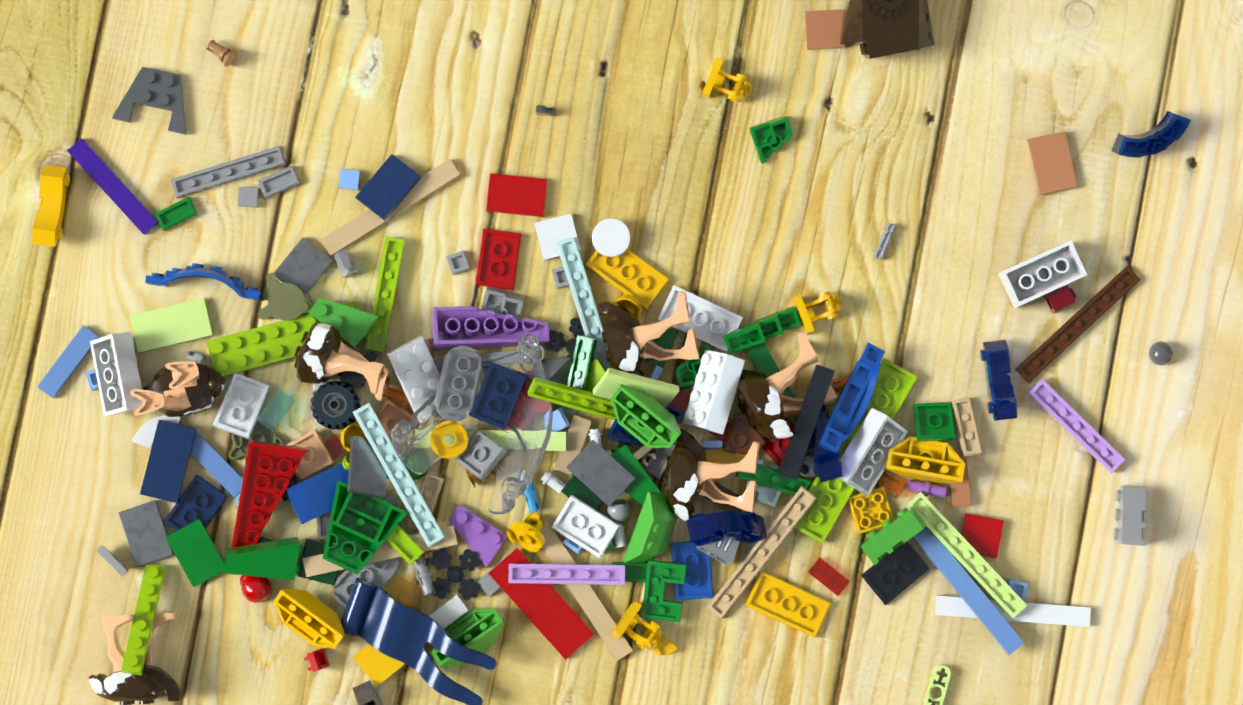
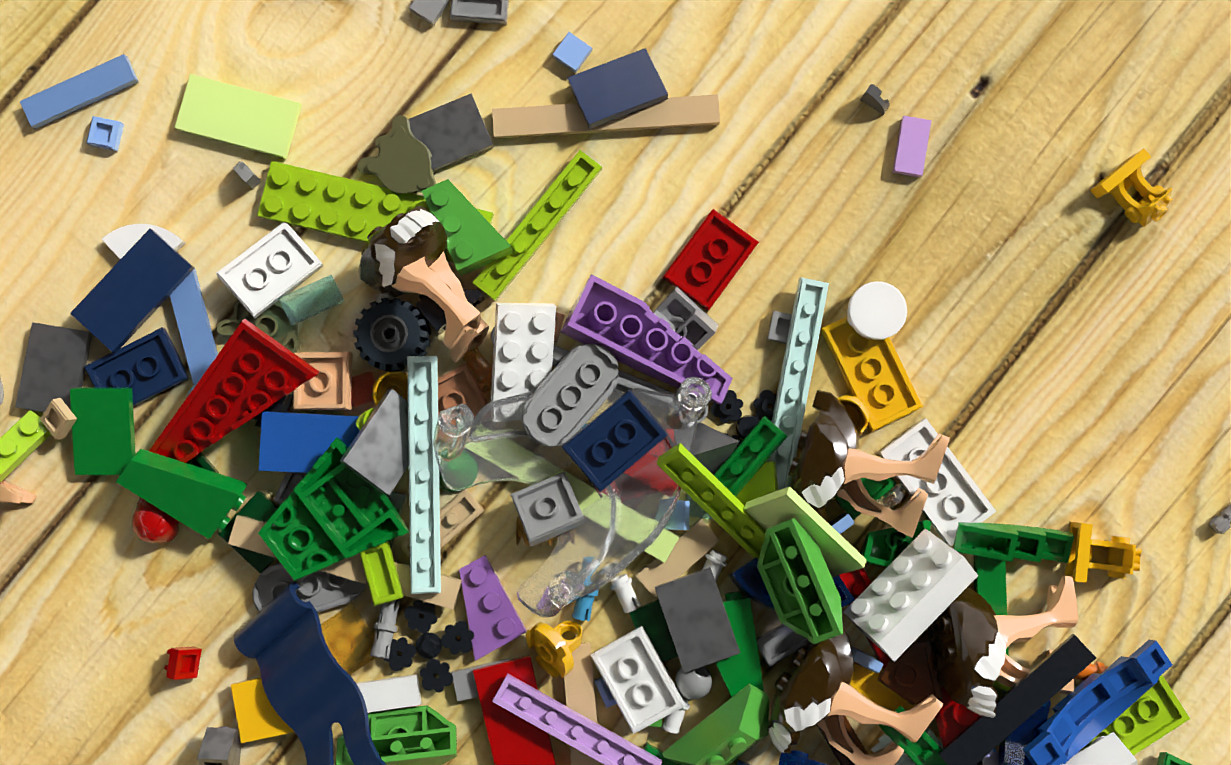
camera: 20 degrees right, 0 degrees up
white brick [90,332,142,417] -> none
animal [130,361,226,417] -> none
blue piece [145,263,262,301] -> none
yellow wedge [273,588,345,649] -> none
light grey tile [333,250,364,278] -> none
yellow tile [430,420,469,459] -> none
light grey tile [446,250,471,275] -> none
red tile [486,173,547,218] -> none
white tile [534,214,581,260] -> none
dark tan tile [633,445,657,467] -> none
green slope [749,116,793,164] -> none
none -> tan tile [40,398,77,440]
none -> lavender tile [892,116,931,178]

